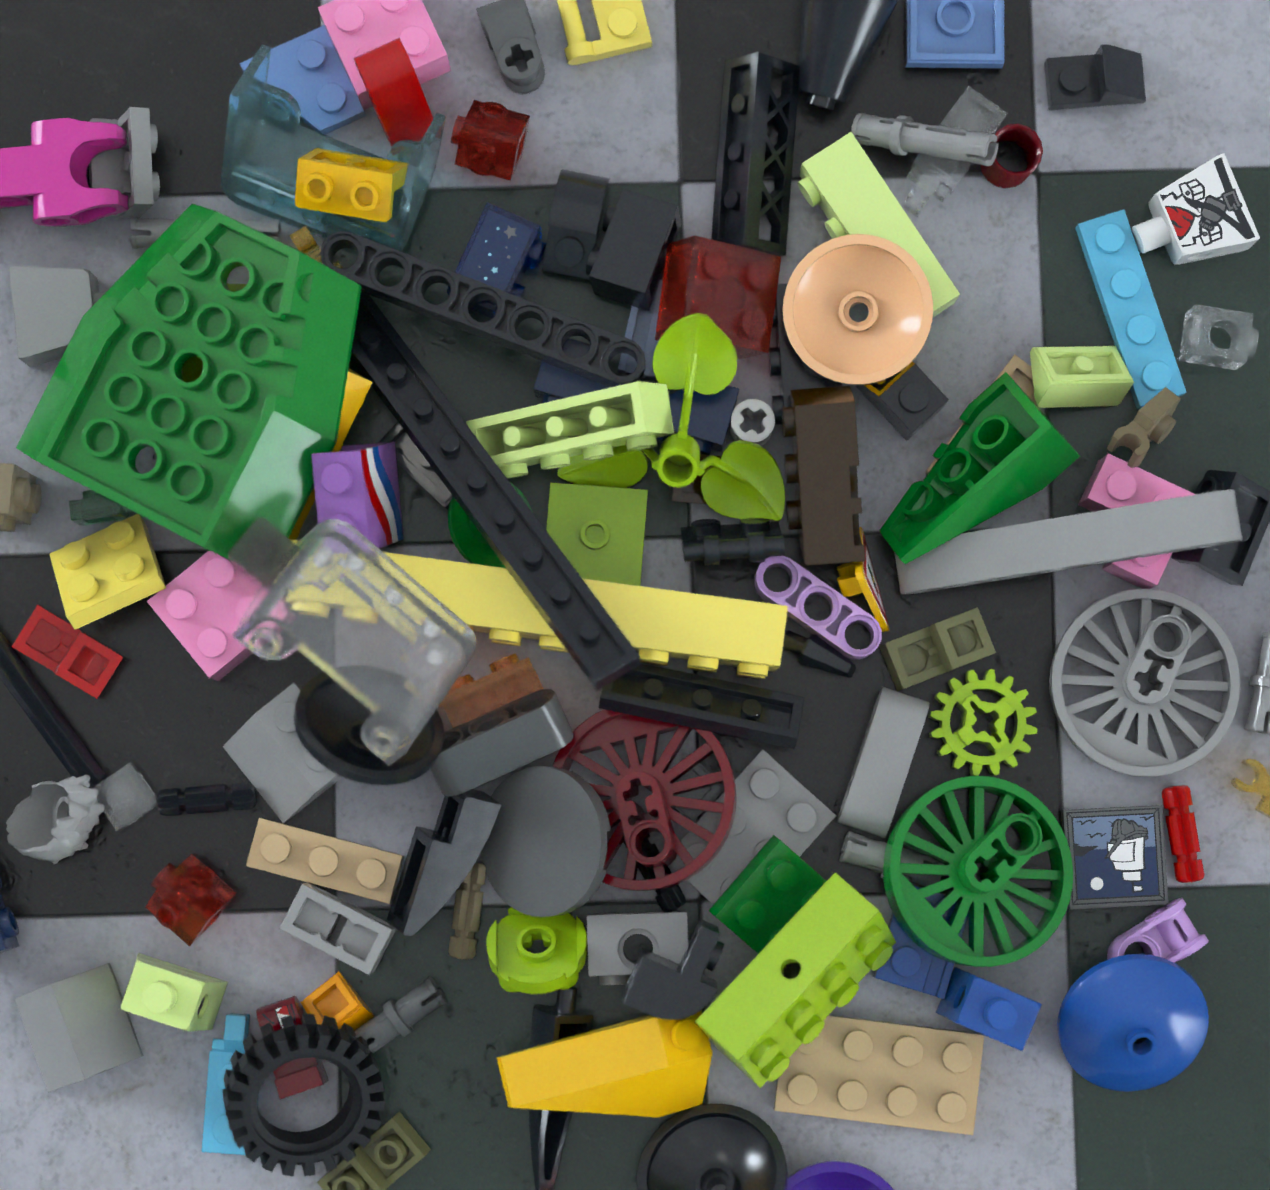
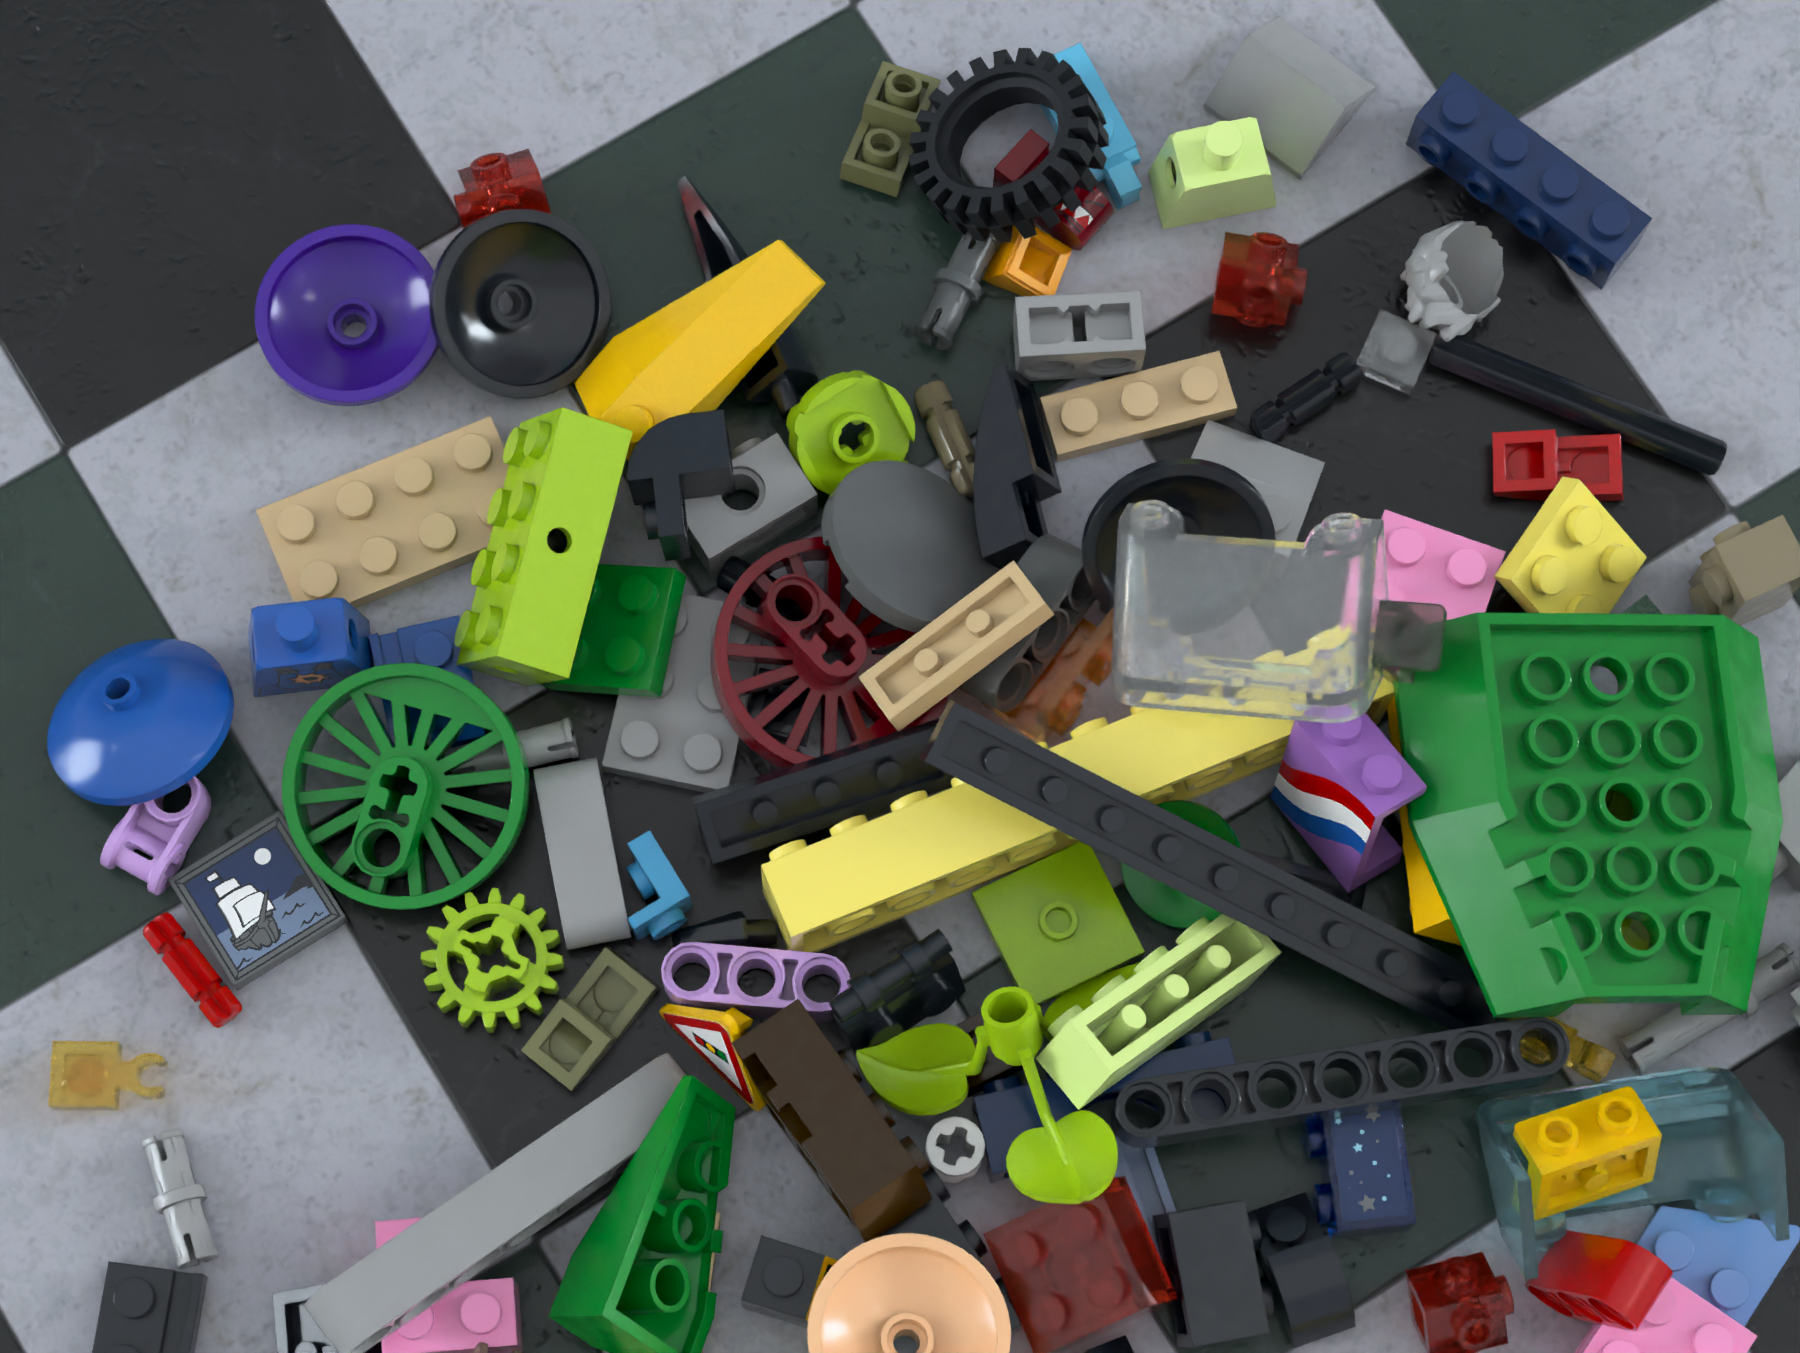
camera: 145 degrees right, 10 degrees down
light grey piece [1049,589,1241,777] -> none
none -> dark azure bracket [625,830,693,940]
none -> tan plate [859,560,1055,732]

